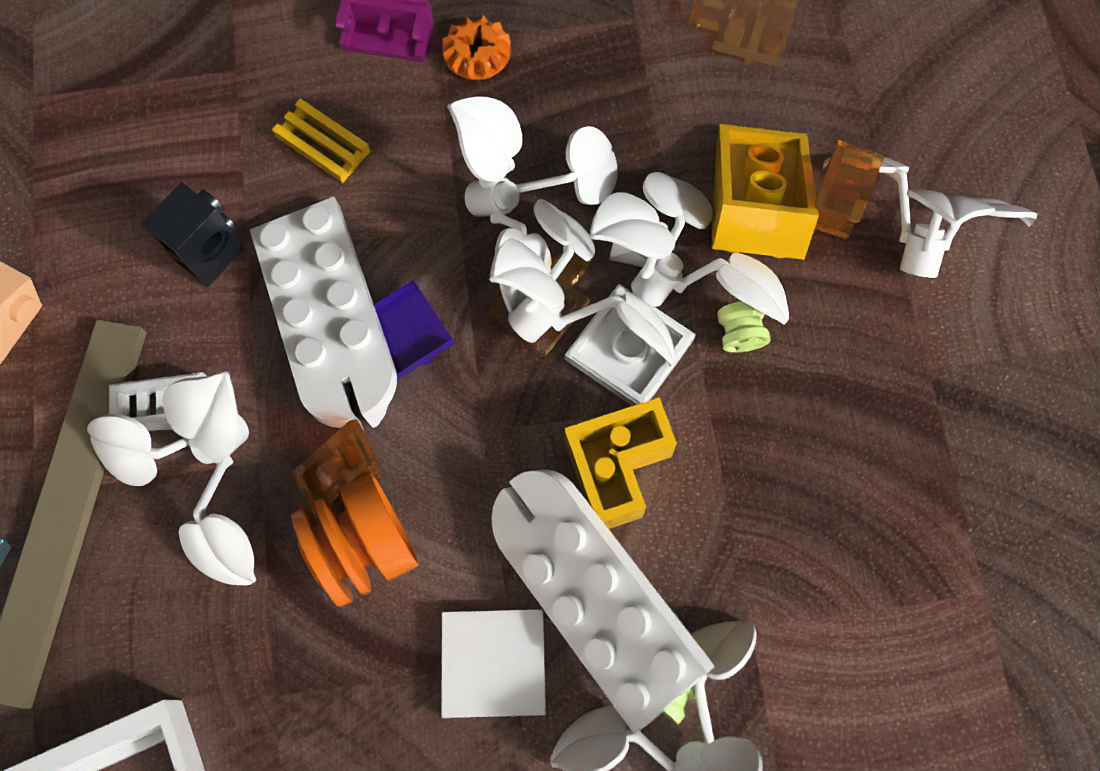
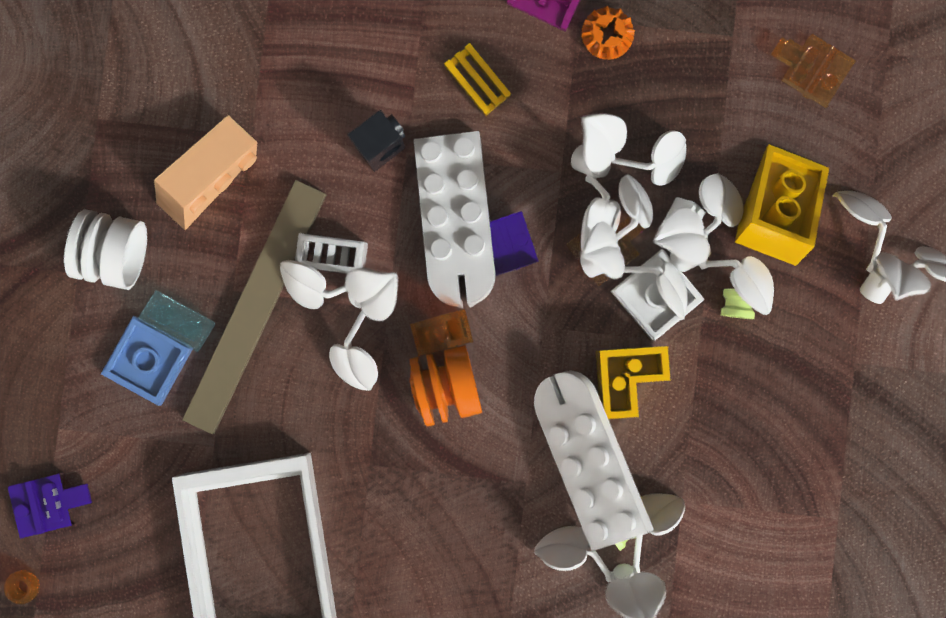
camera: 10 degrees right, 15 degrees up
white tile [442,610,546,718] -> none
clear orange slope [814,140,884,240] -> none

